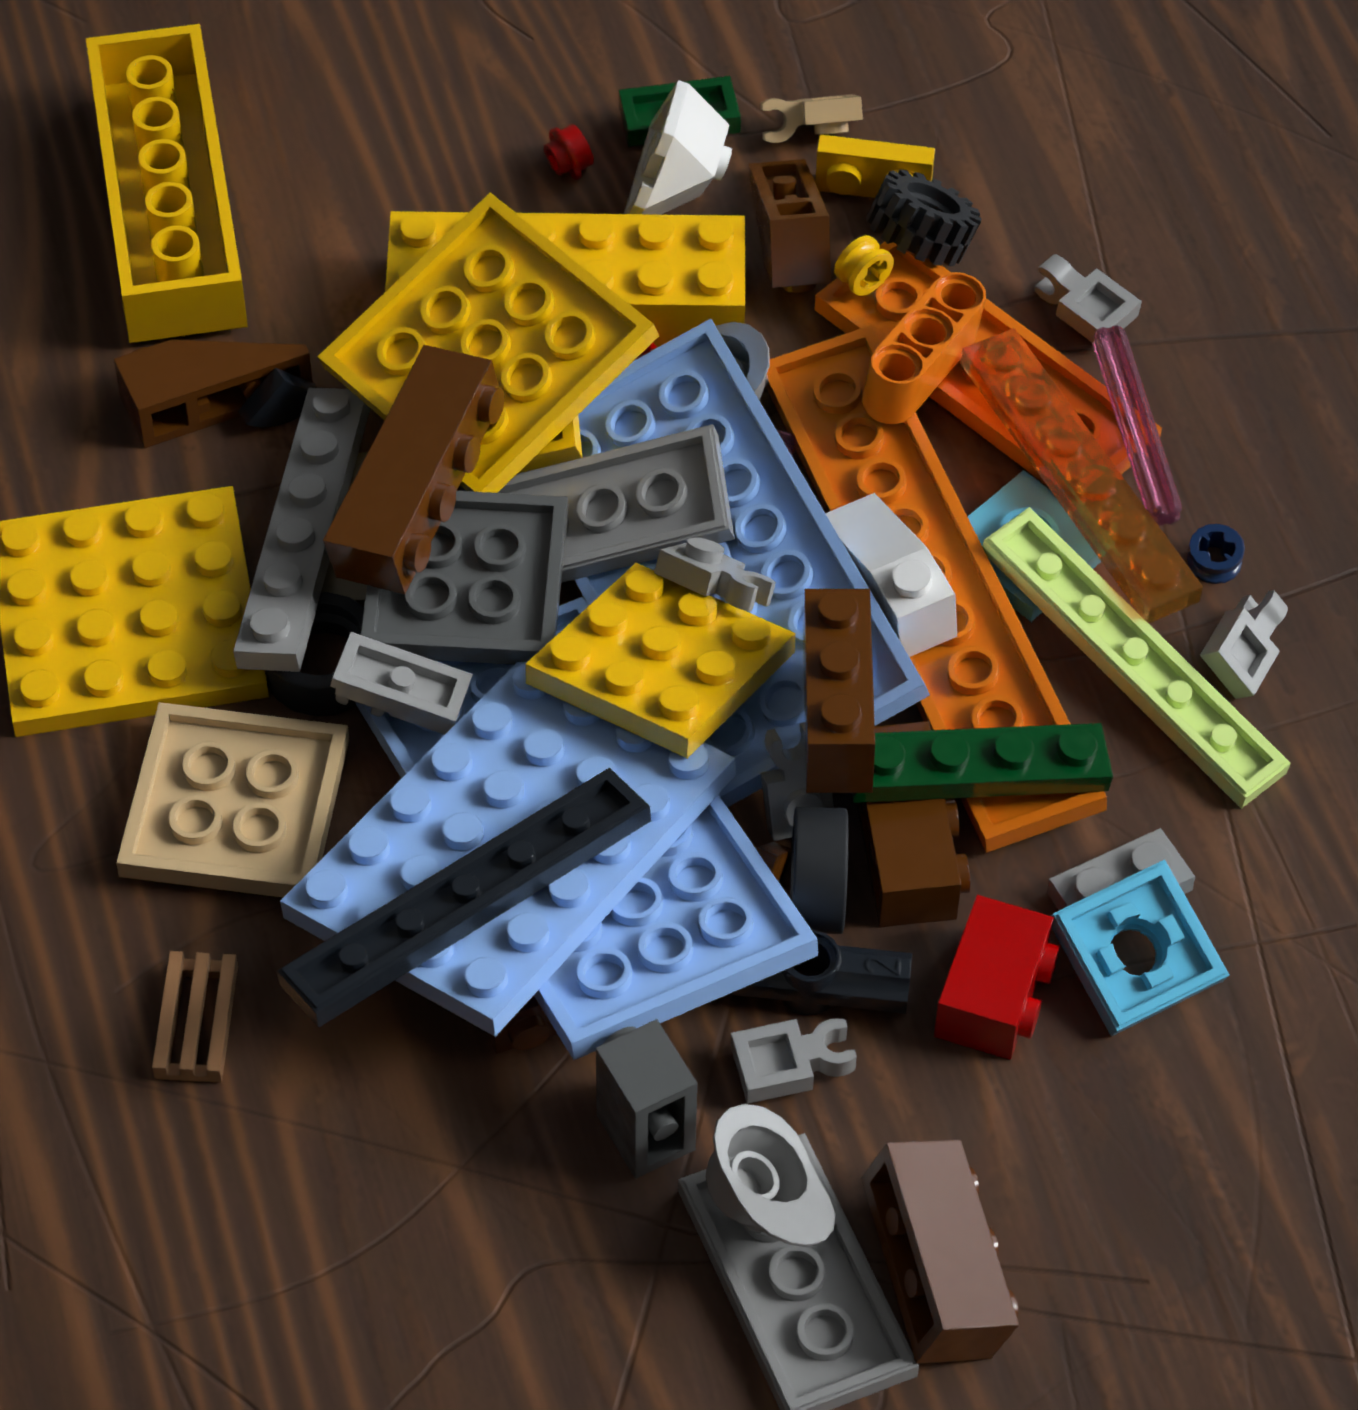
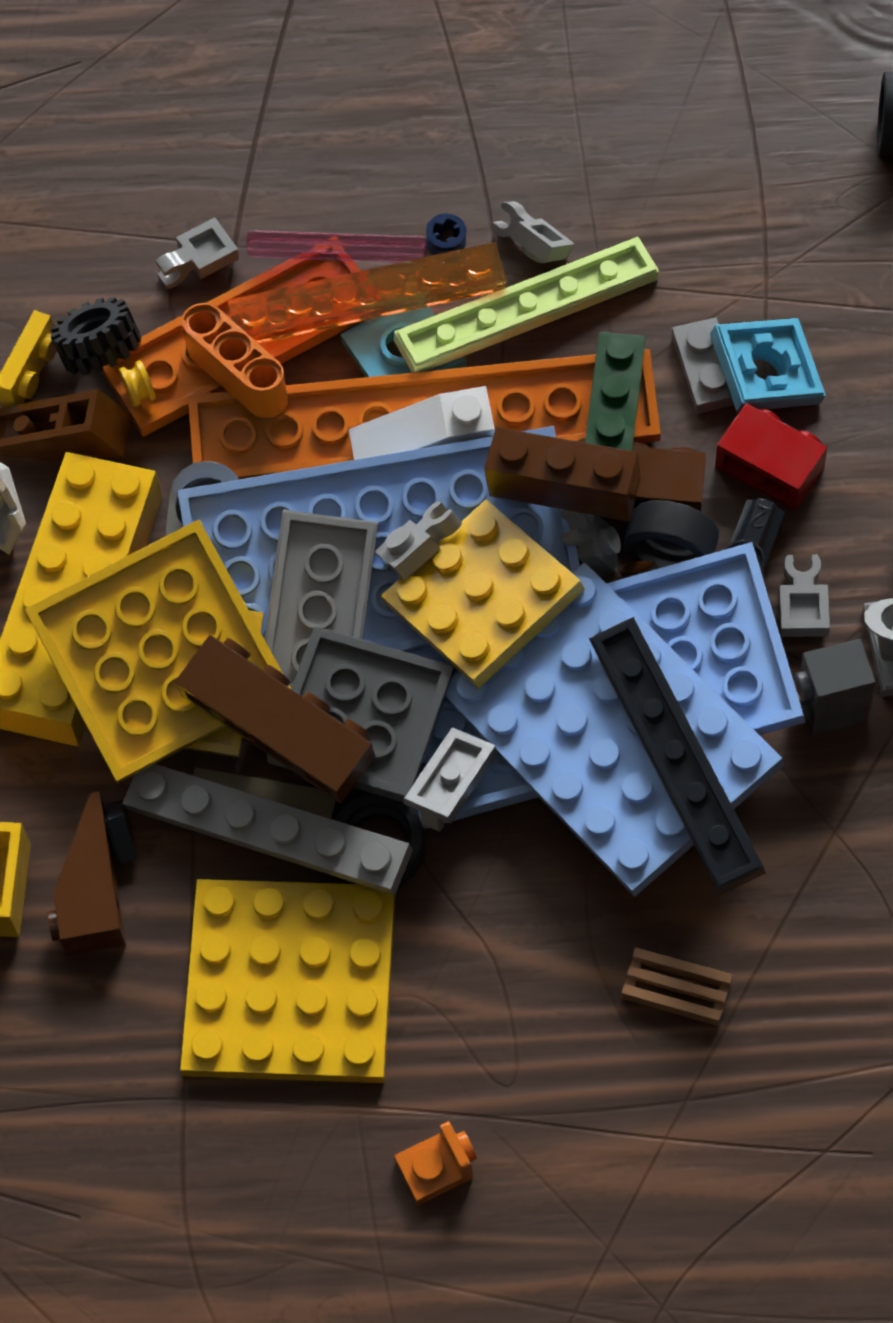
camera: 70 degrees left, 10 degrees up
tan plate [116,702,349,898] -> none

